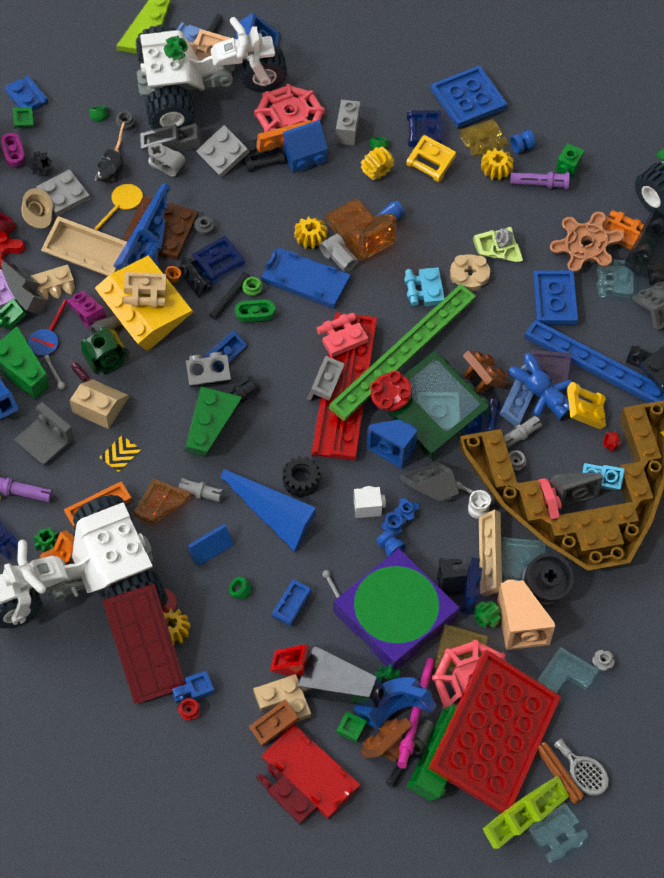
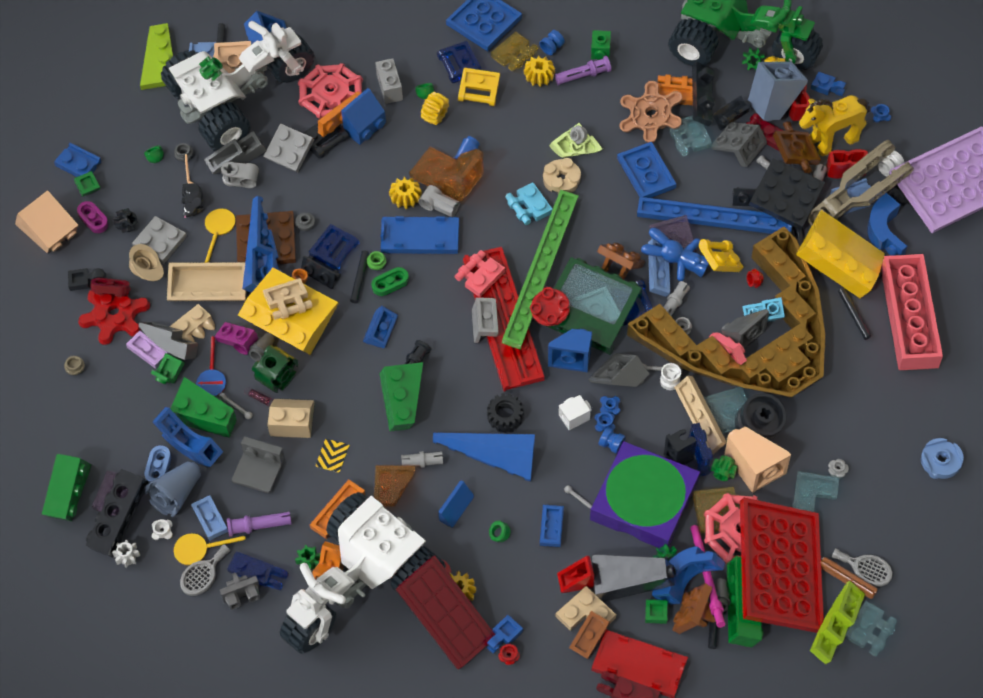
camera: 20 degrees left, 0 degrees up
light grey brick [186,352,231,386] -> none

